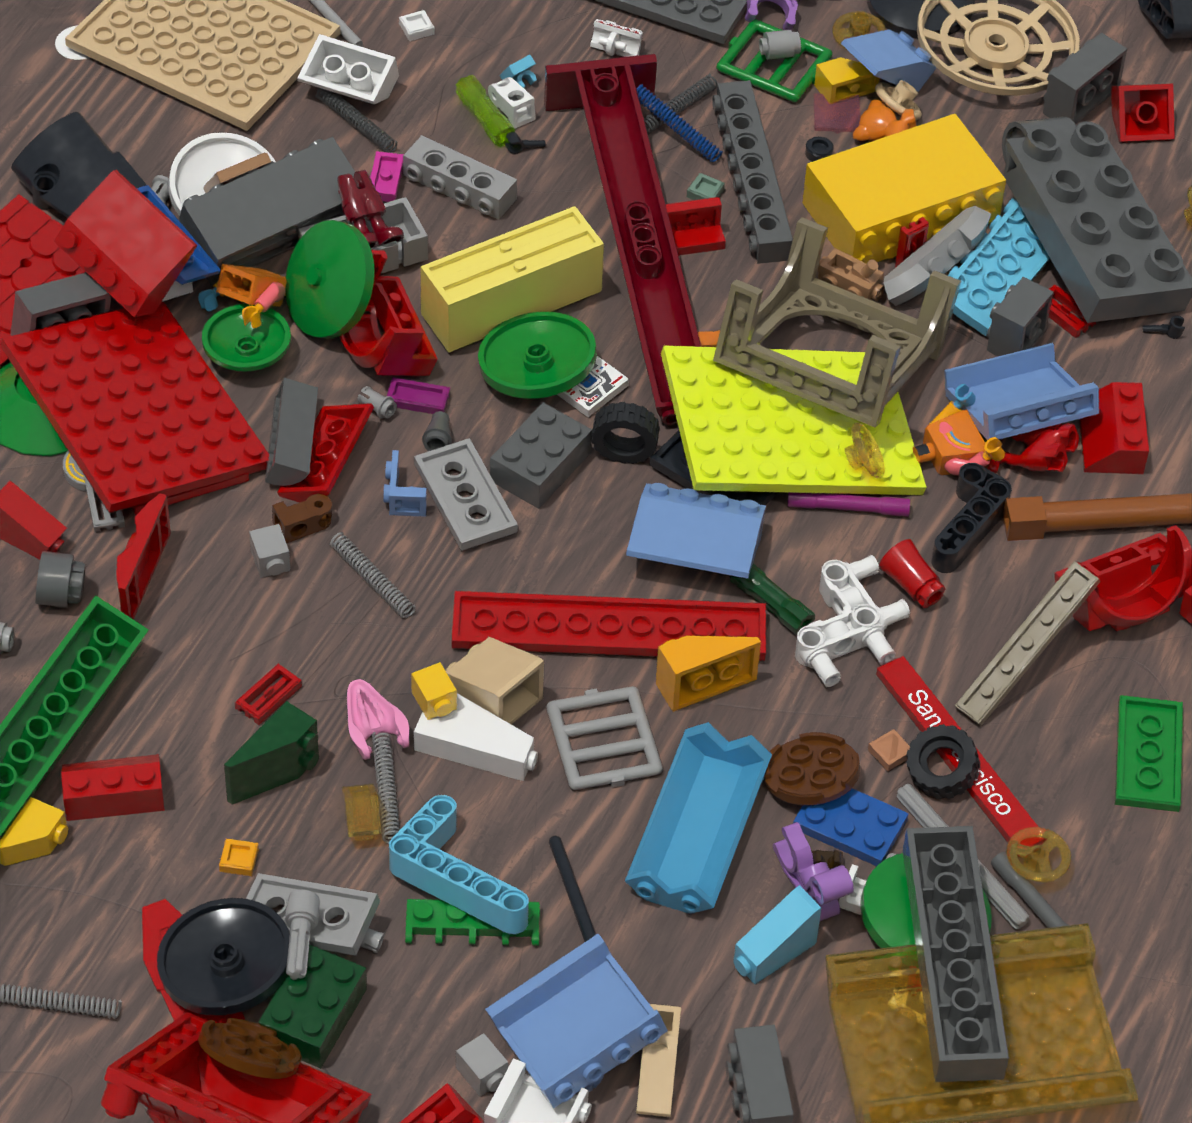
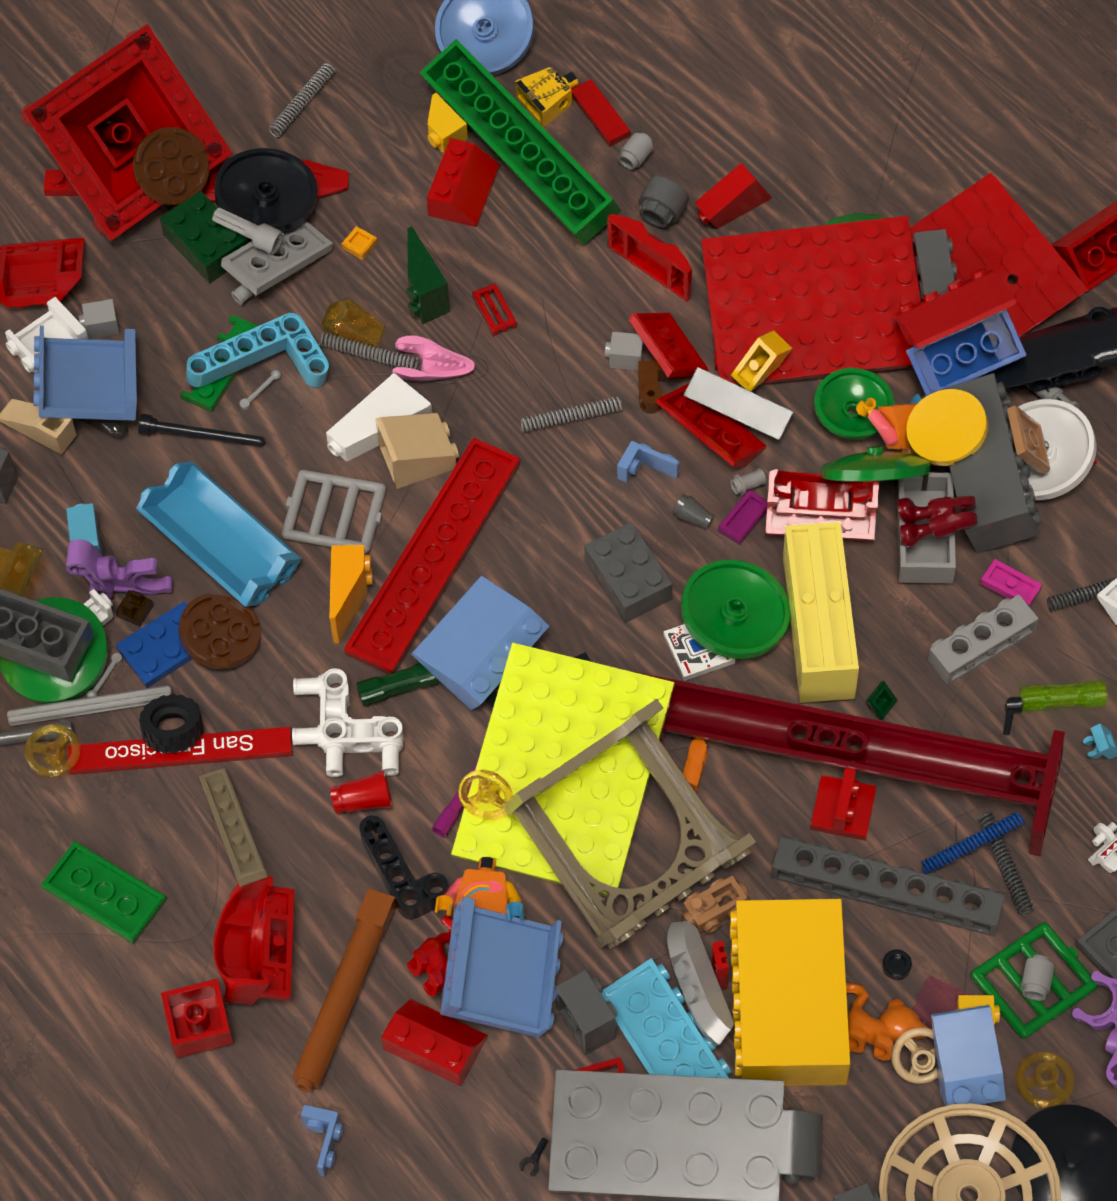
camera: 120 degrees right, 10 degrees up
yellow brick [411,662,457,720] -> none
light grey plate [414,438,518,551] -> none
white leg [488,77,536,129] -> none
black tyre [591,402,660,464] -> none
sand green tile [686,173,725,200] -> none
nougat tile [868,729,910,772] -> none
none -> light grey hinge [240,369,281,410]
none -> red tile [628,313,709,378]
none -> yellow slope [731,331,792,392]
none -> yellow tile [906,389,988,466]

